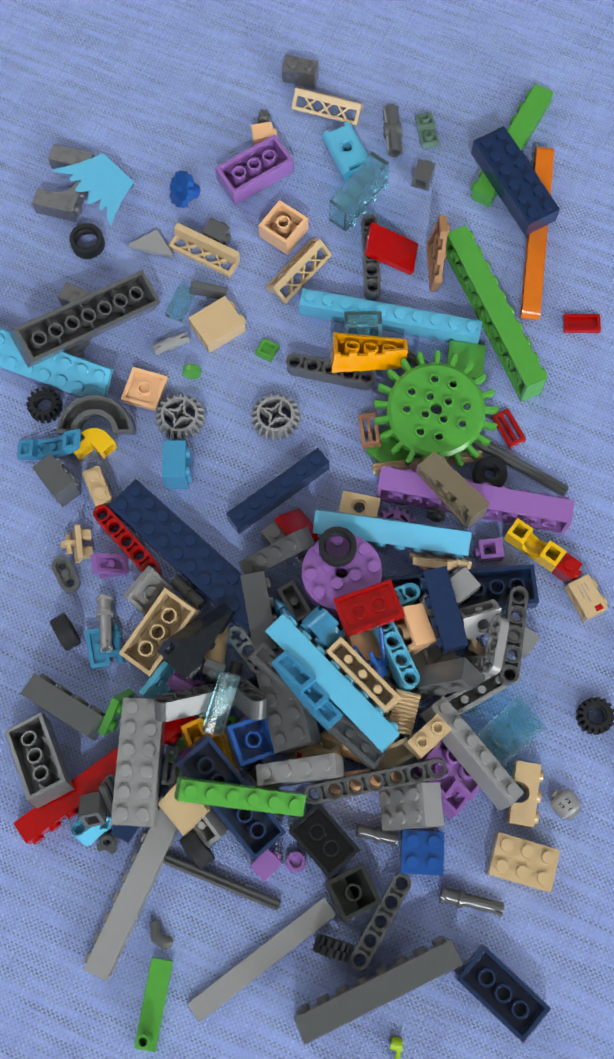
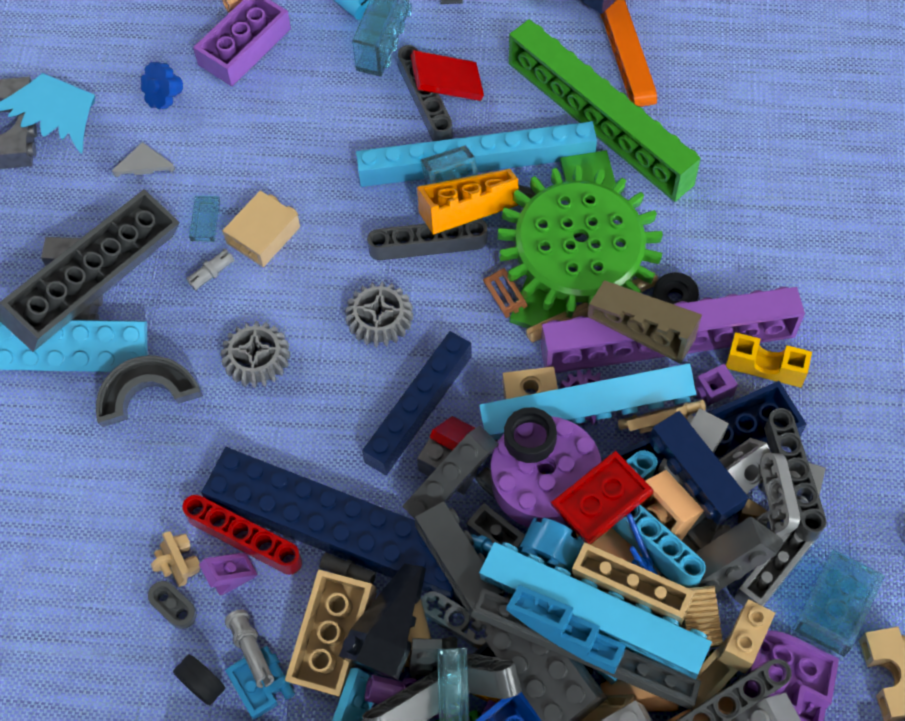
camera: 20 degrees left, 10 degrees down
dark azure slope [17,429,81,460] -> none
black tyre [26,387,63,423] -> none
dark grey brick [32,454,81,507] -> none
black tyre [69,223,105,259] -> none
yellow brick [73,428,118,461] -> none
tan brick [82,466,114,508] -> none
light nougat plate [121,367,168,412] -> none
light grey tile [123,565,174,616] -> none
dark azure brick [162,440,193,489] -> none
tan fence [168,223,240,278] -> none
bright green tile [182,364,201,379] -> none
dark grey tile [189,281,228,299] -> none
dark grey brick [202,218,231,245] -> none
bright green tile [255,338,280,363] -> none
light nougat brick [258,200,309,255] -> none
tan fence [265,239,332,304] -> none
light grey brick [420,695,524,811] -> none
medium nougat plate [426,215,450,292] -> none
dark grey plate [426,506,446,522] -> none
dark grey axle [472,441,569,496] -> none
red tile [491,409,526,449] -> none
red brick [552,553,583,584] -> none
red tile [562,314,601,333] -> none
tan brick [564,574,608,623] -> none

